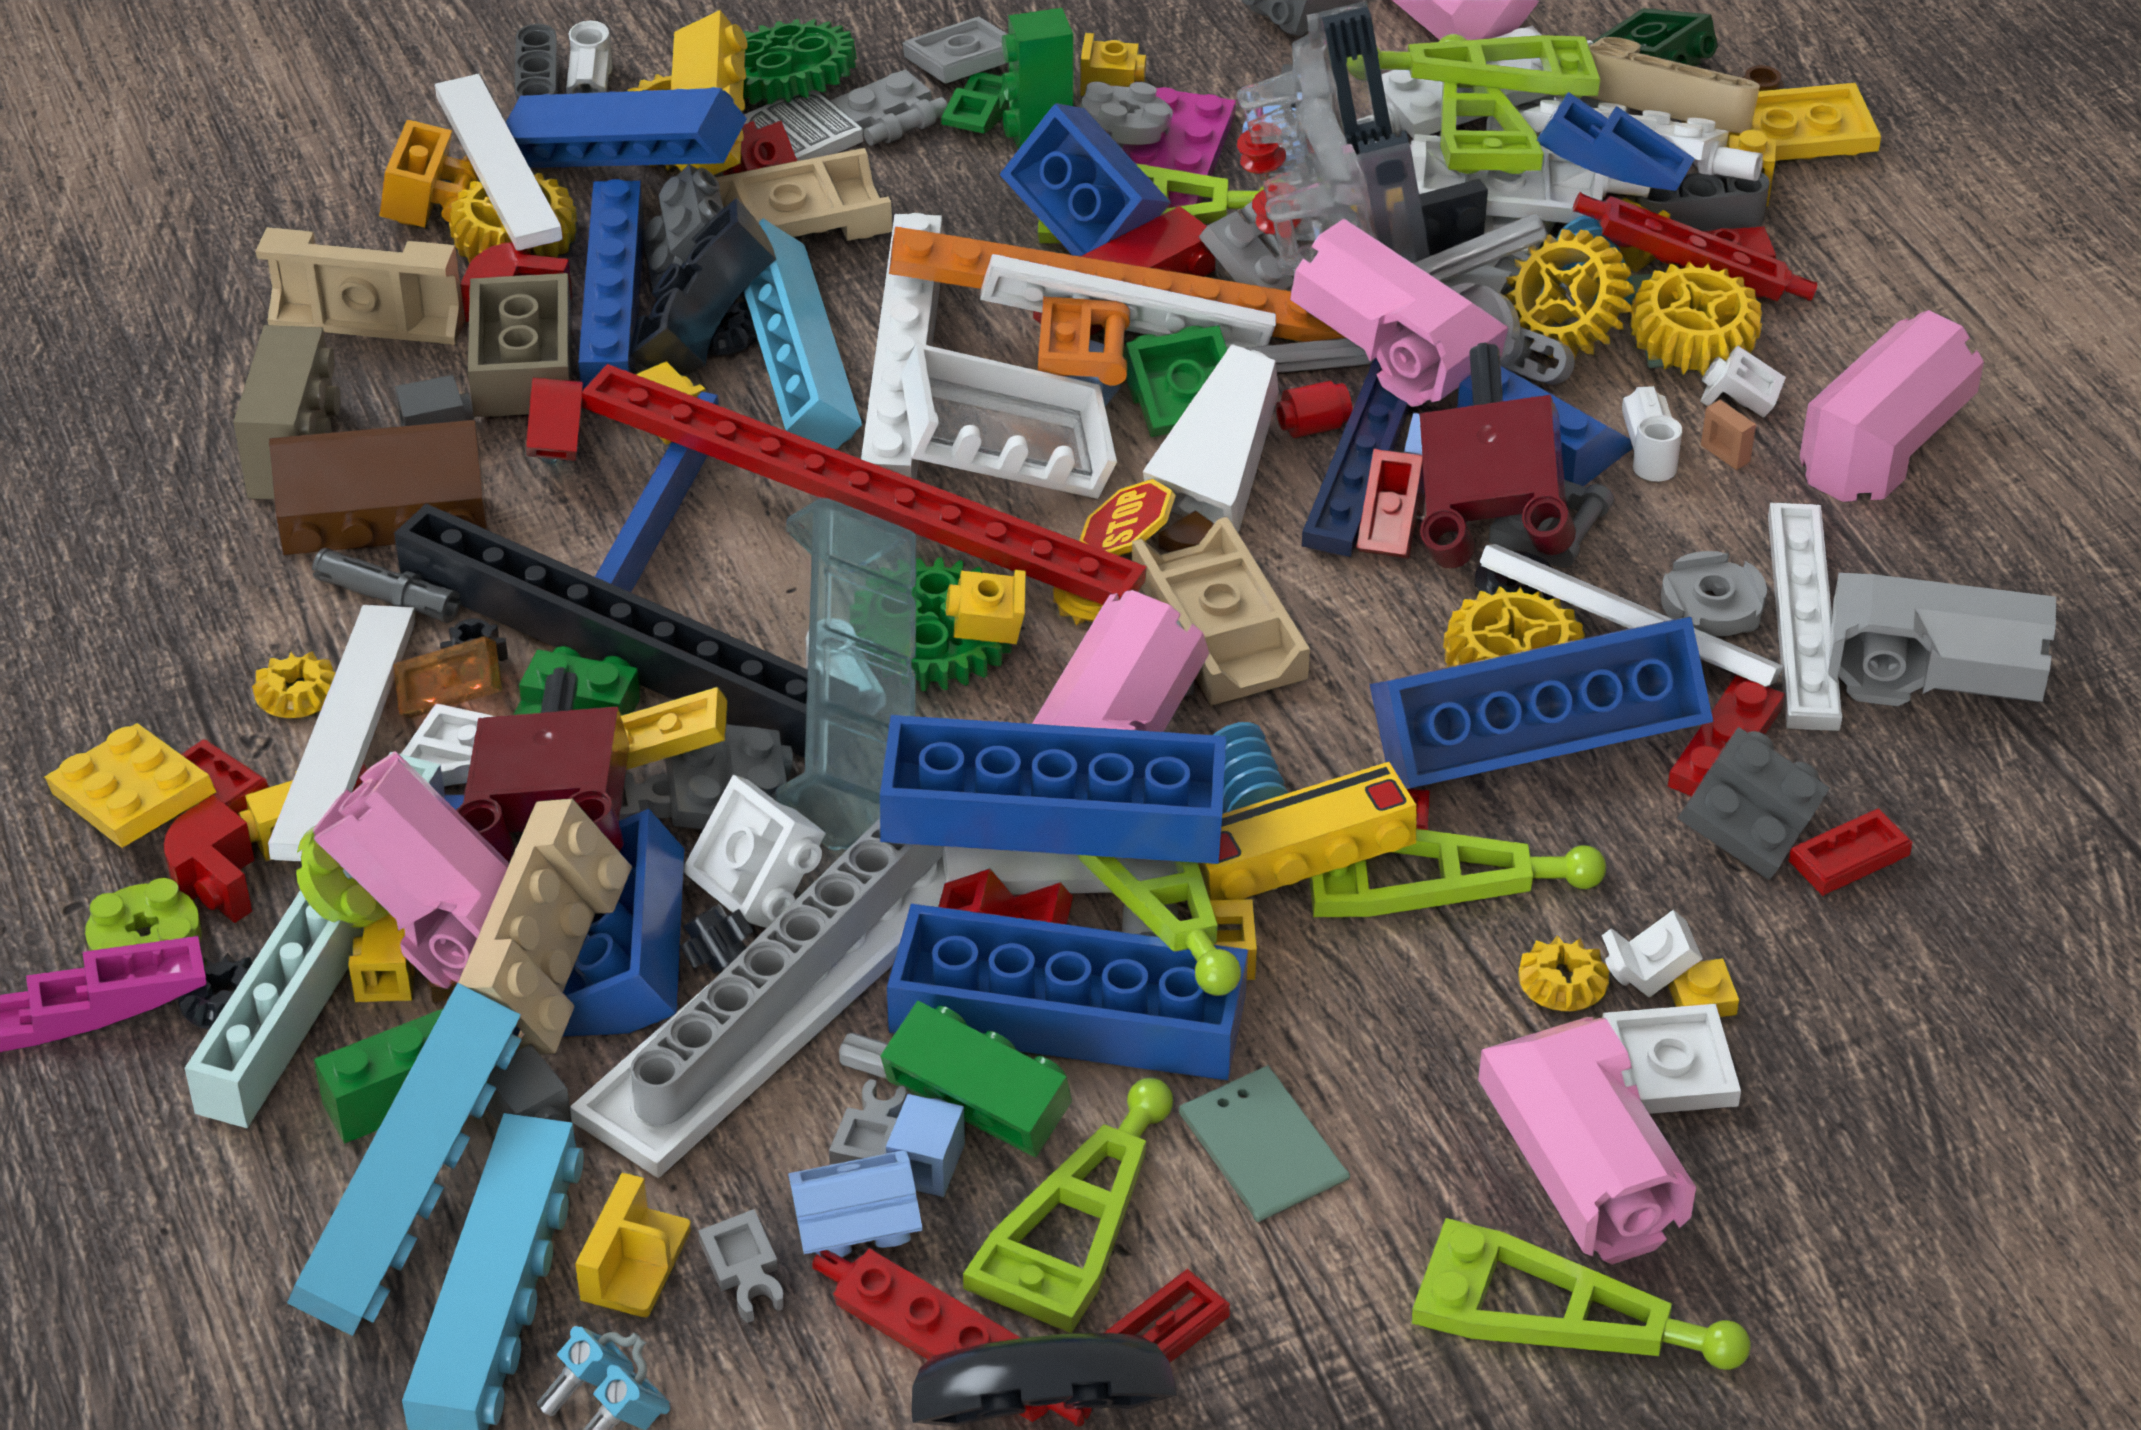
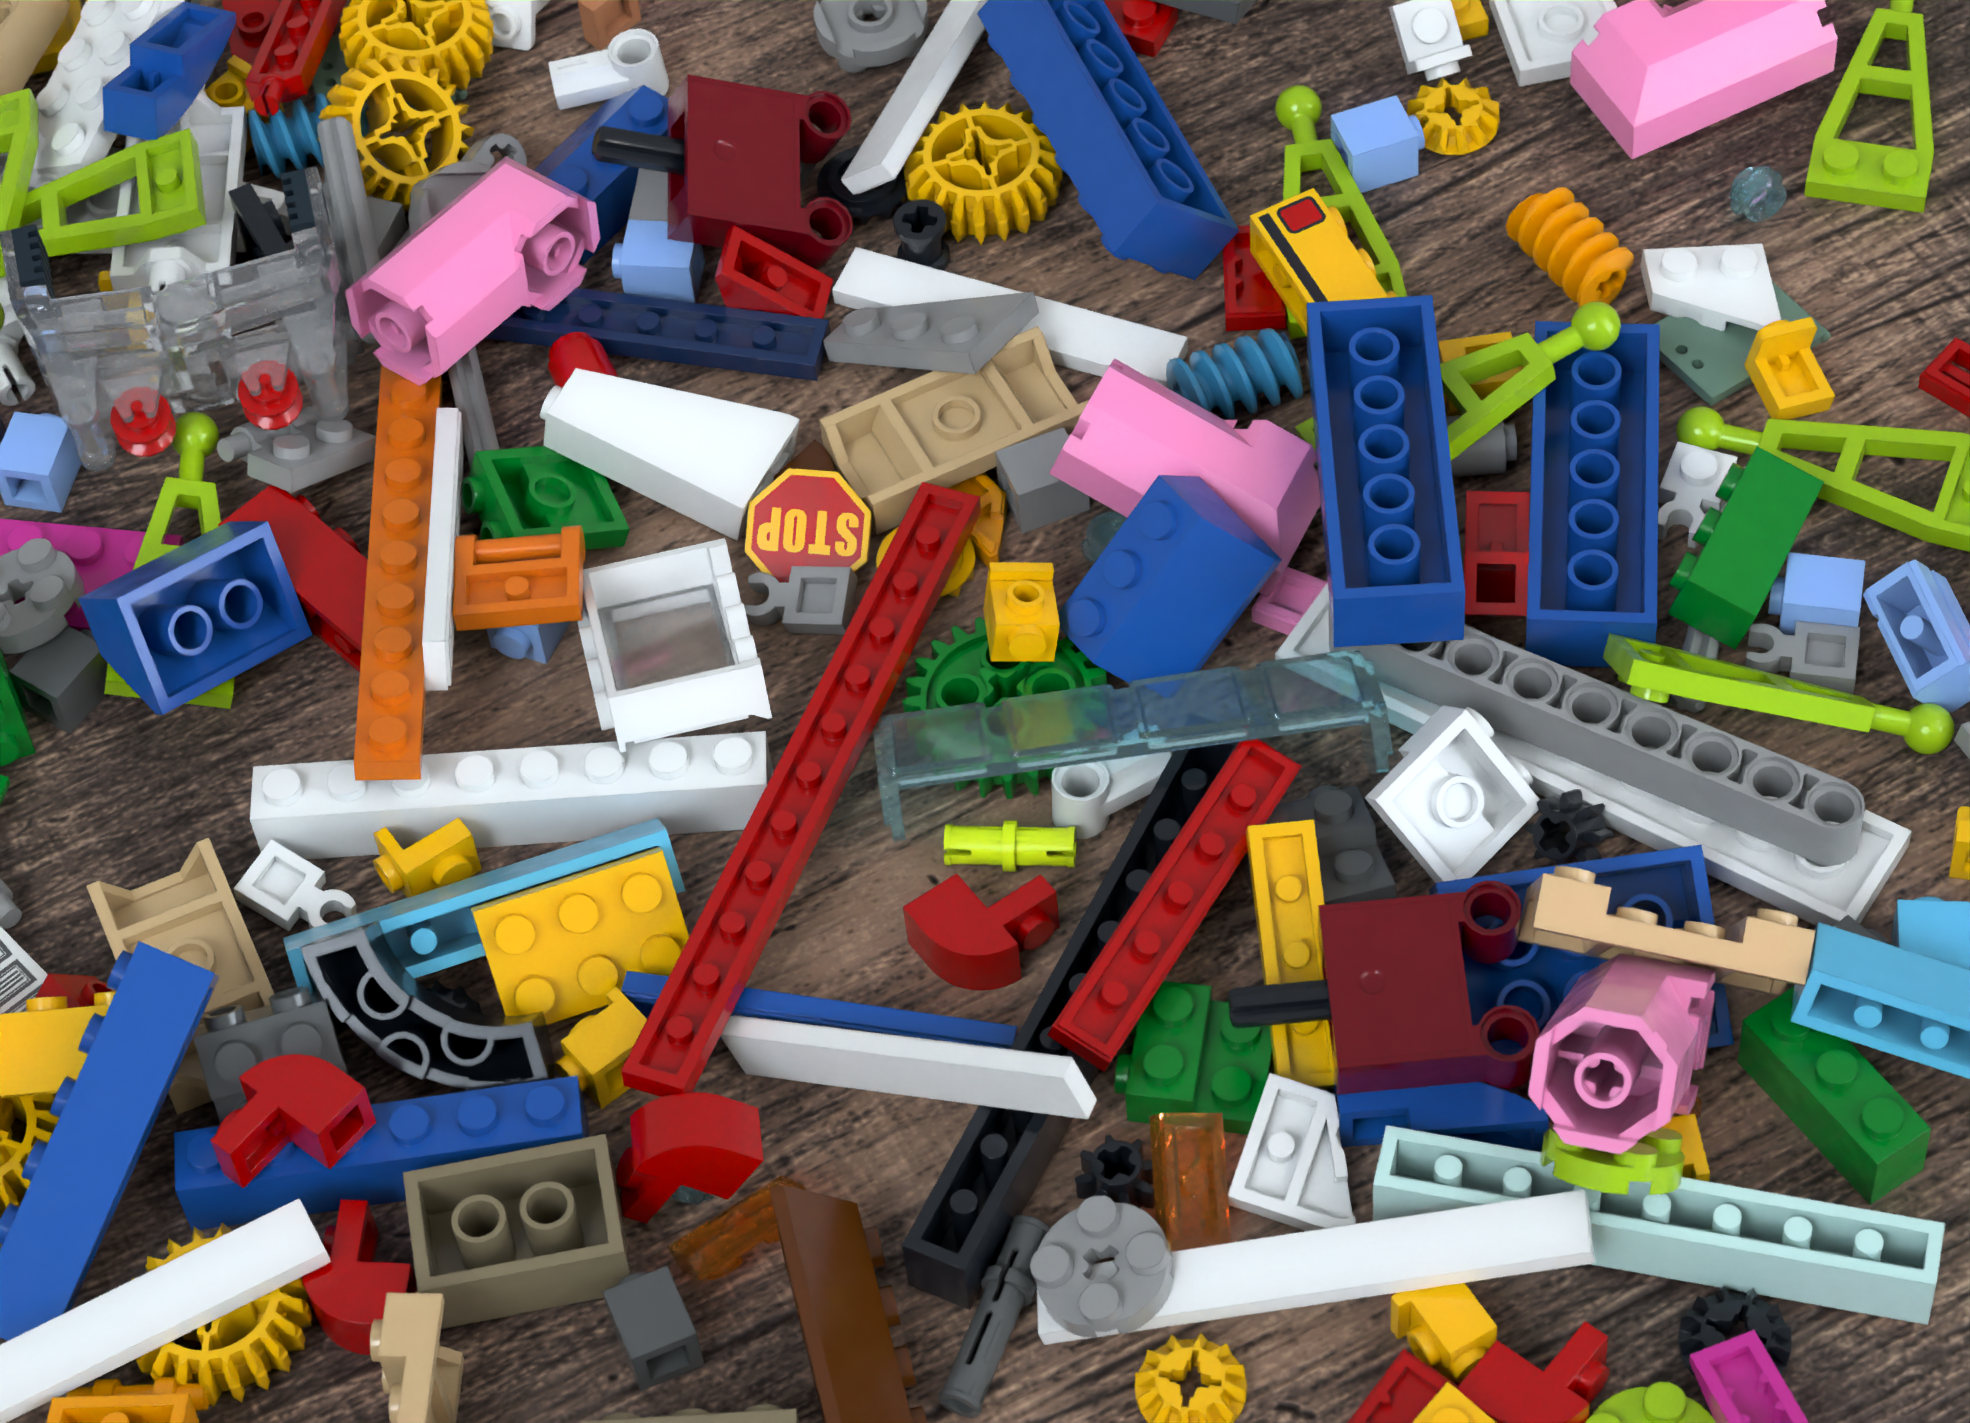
camera: 90 degrees left, 10 degrees up
none -> red brick [210,1054,376,1189]
none -> white plate [234,839,357,931]
none -> yellow bracket [373,817,482,898]
none -> yellow plate [471,847,689,1025]
none -> clear orange plate [667,1175,805,1281]
none -> white tile [721,1015,1097,1119]
none -> light grey plate [744,566,858,635]
none -> light grey wing [823,292,1039,374]
none -> white tile [832,247,1188,389]
none -> black bush [893,199,950,271]
none -> red brick [903,873,1060,991]
none -> neon yellow pin [944,820,1077,872]
none -> light grey plate [1030,1195,1174,1338]
none -> red tile [1047,731,1302,1072]
none -> blue slope [1058,475,1282,704]
none -> light blue brick [1331,95,1425,193]
none -> light orange piece [1506,187,1634,308]
none -> lime plate [1603,633,1955,755]
none -> white wing [1640,244,1781,331]
none -> white plate [1658,441,1738,549]
none -> clear light blue plate [1729,166,1786,222]
none -> yellow bracket [1744,317,1835,420]

